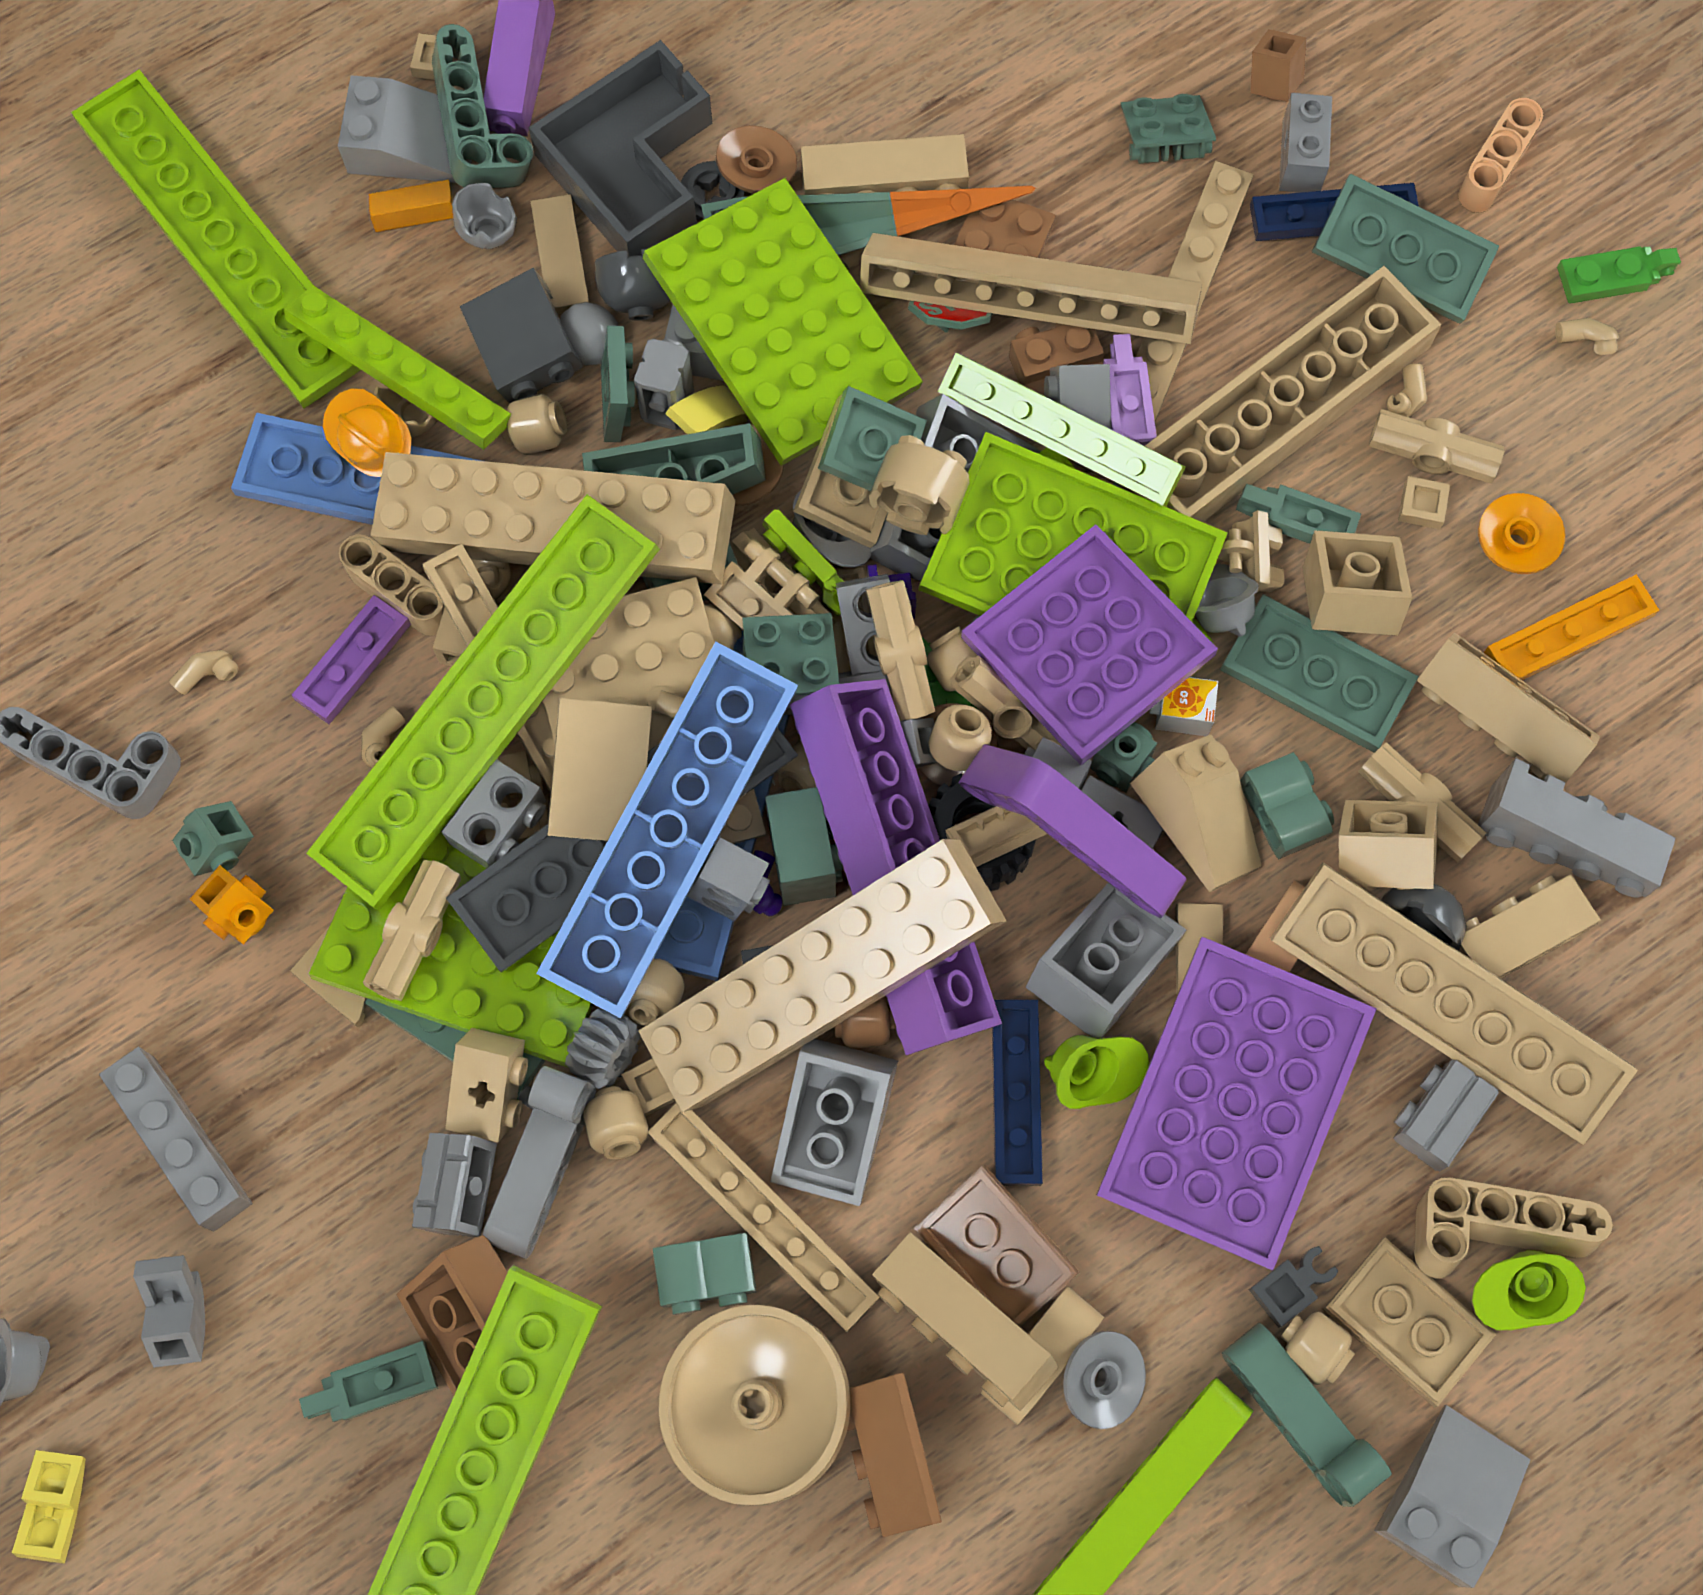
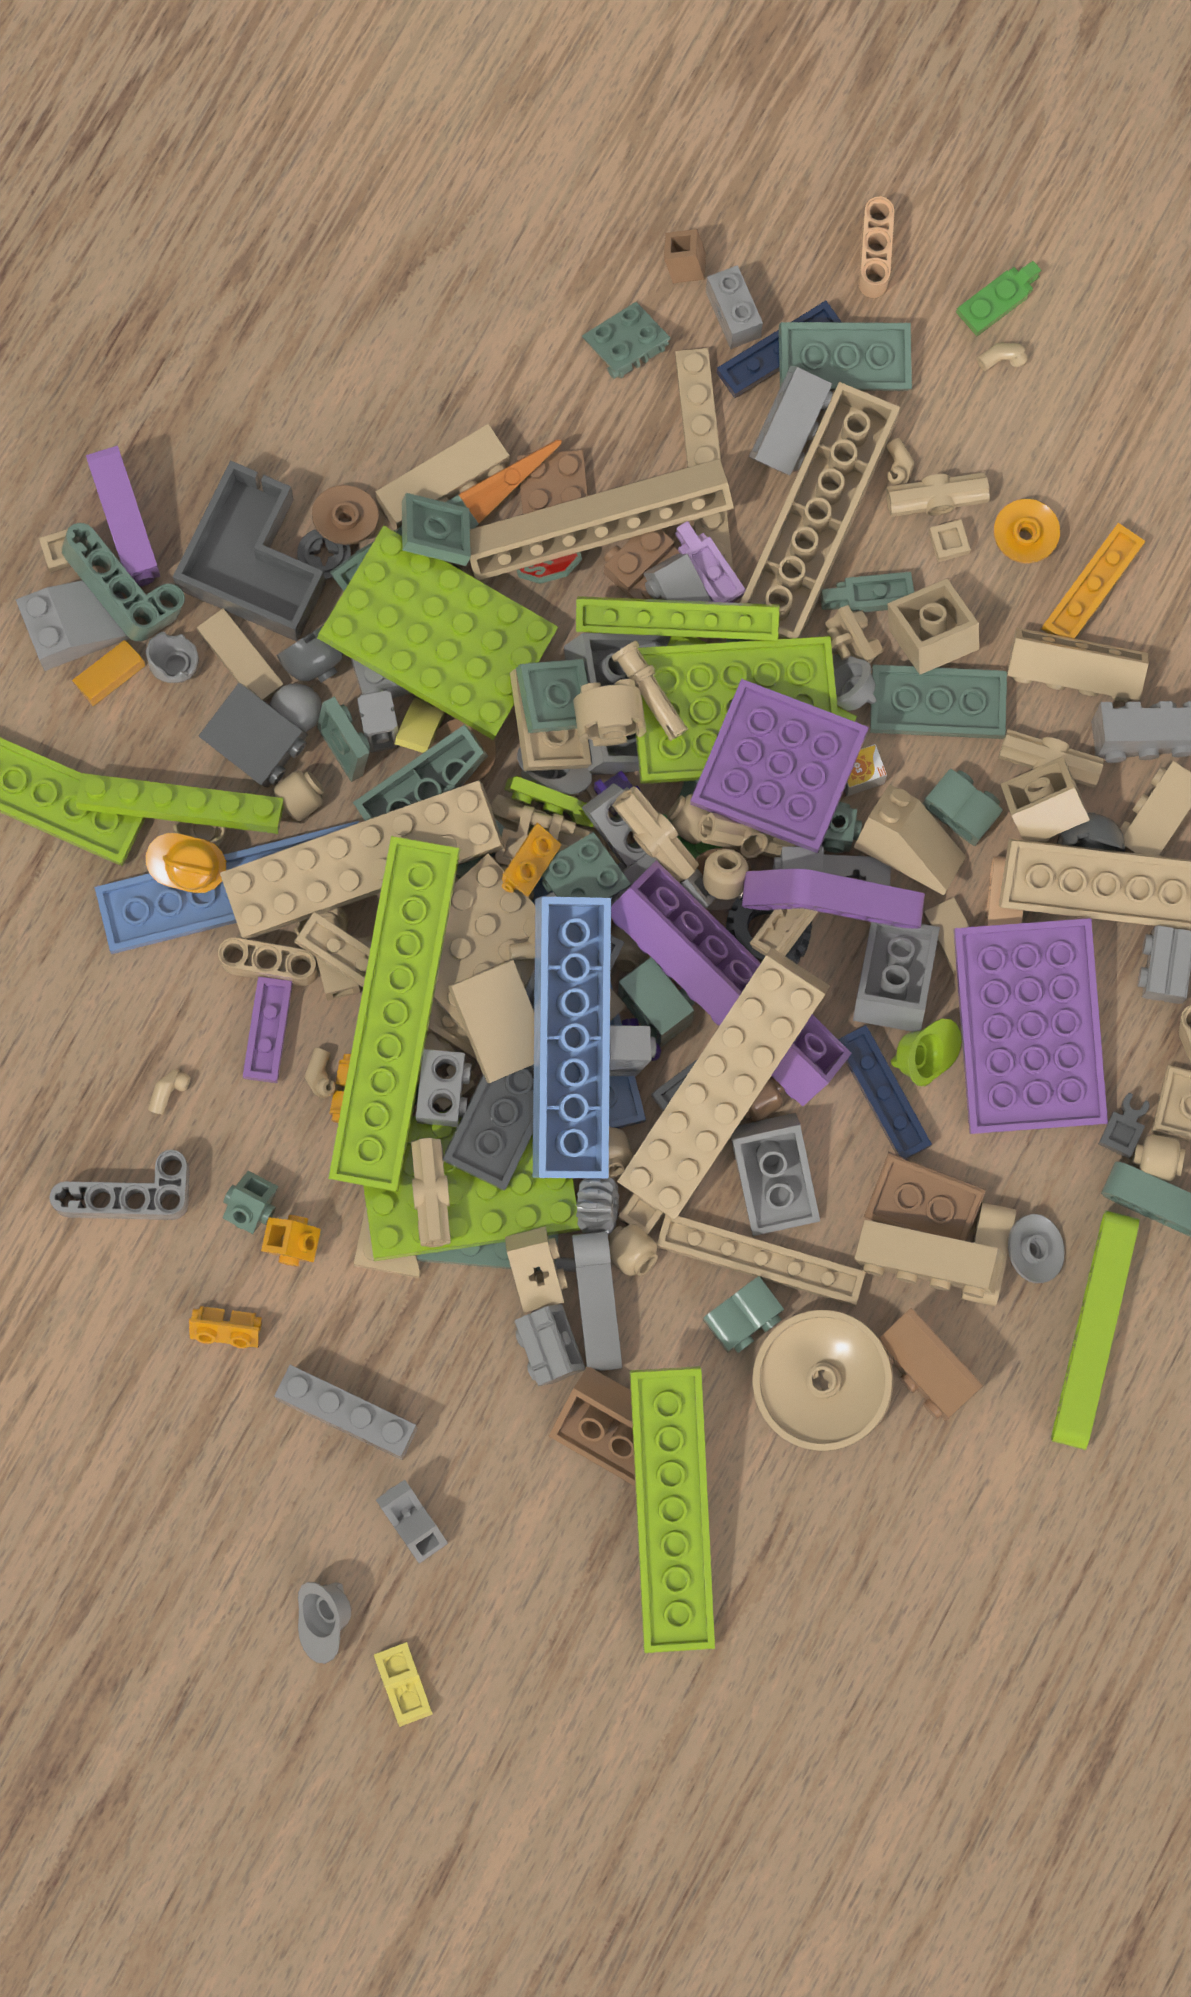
camera: 30 degrees left, 5 degrees up
sand green hinge [299,1341,439,1422] -> none
none -> light orange hinge [189,1306,262,1348]
none -> sand green plate [402,493,471,566]
none -> light orange hinge [502,823,562,897]
none -> tan pin [611,641,688,741]
none -> light grey brick [749,366,833,475]

